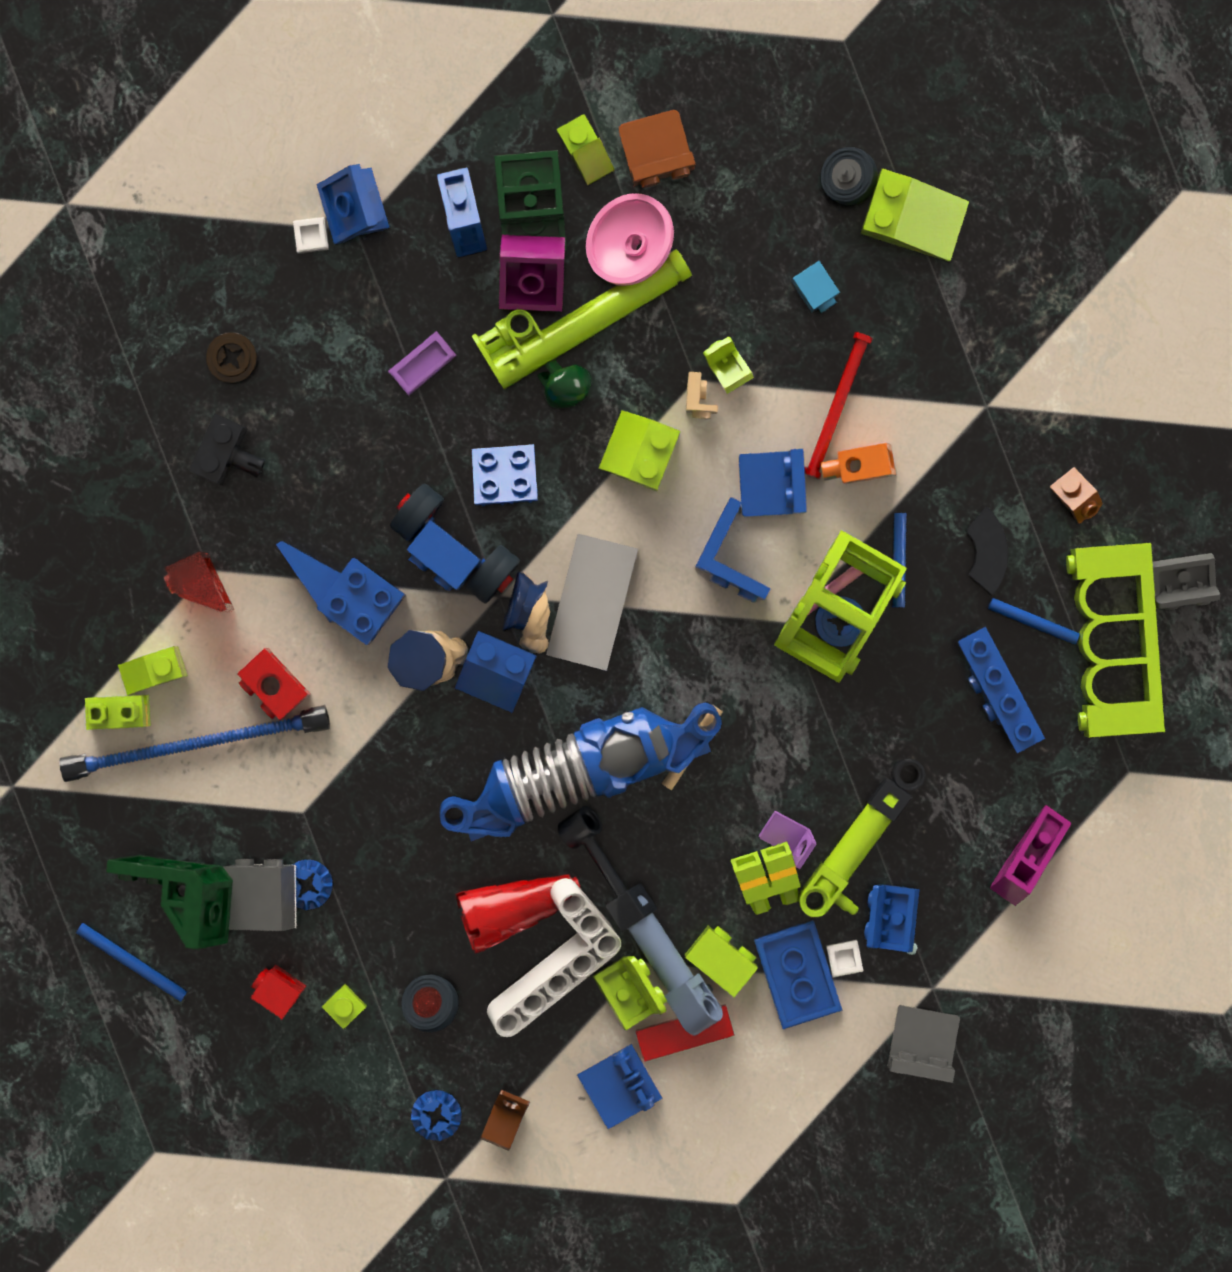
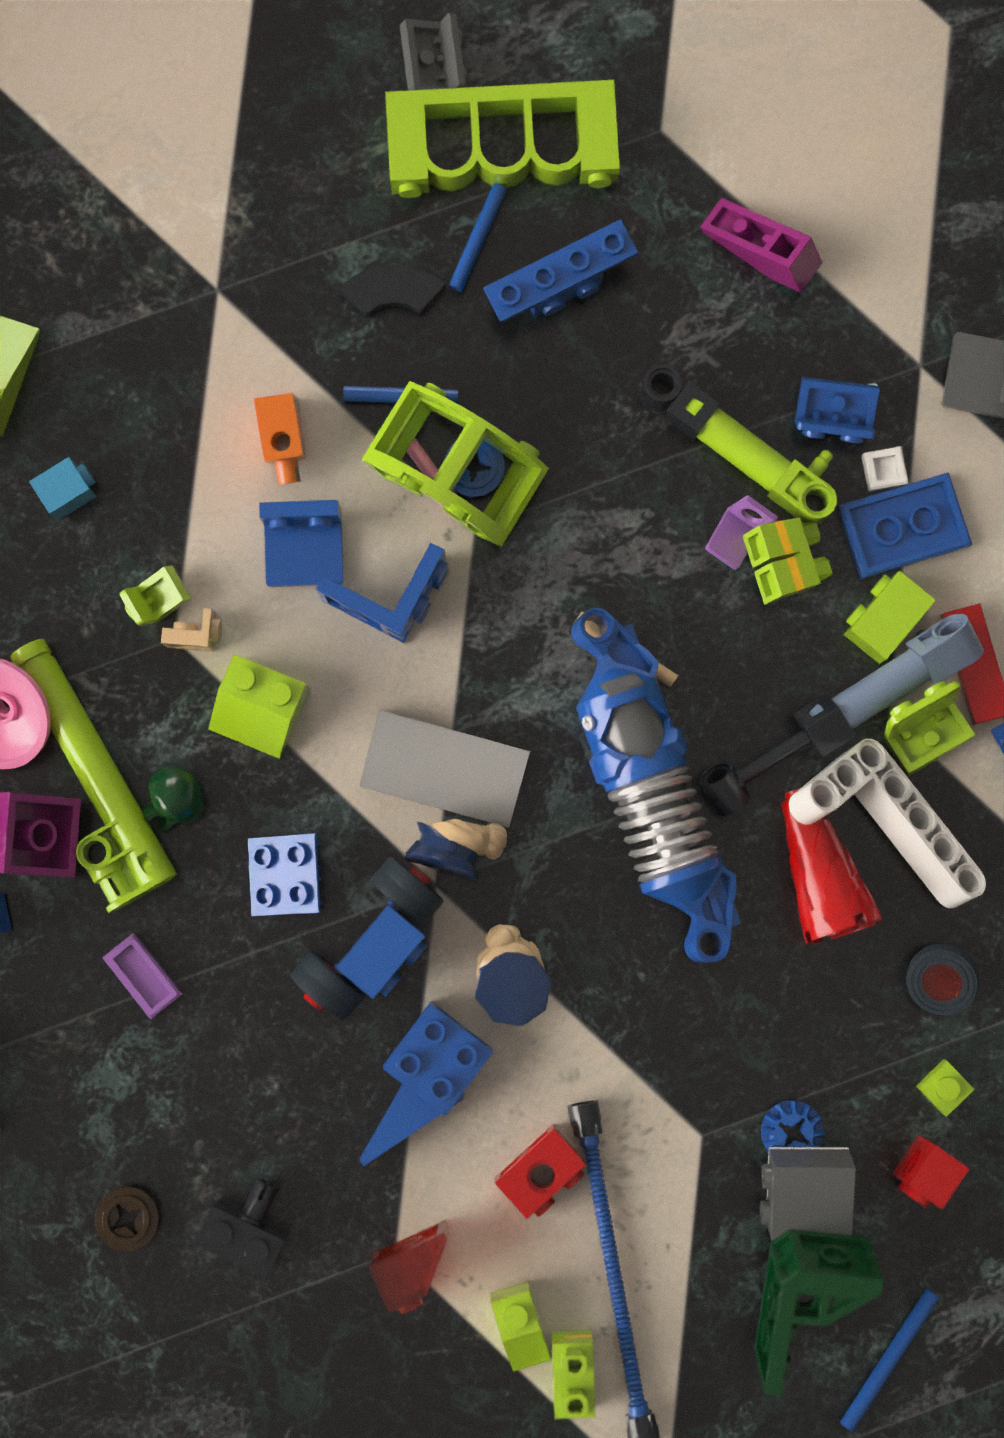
camera: 90 degrees left, 5 degrees down
blue slope [455,631,537,713] -> none
red bar [804,332,873,480] -> none
bracket [1050,467,1103,524] -> none

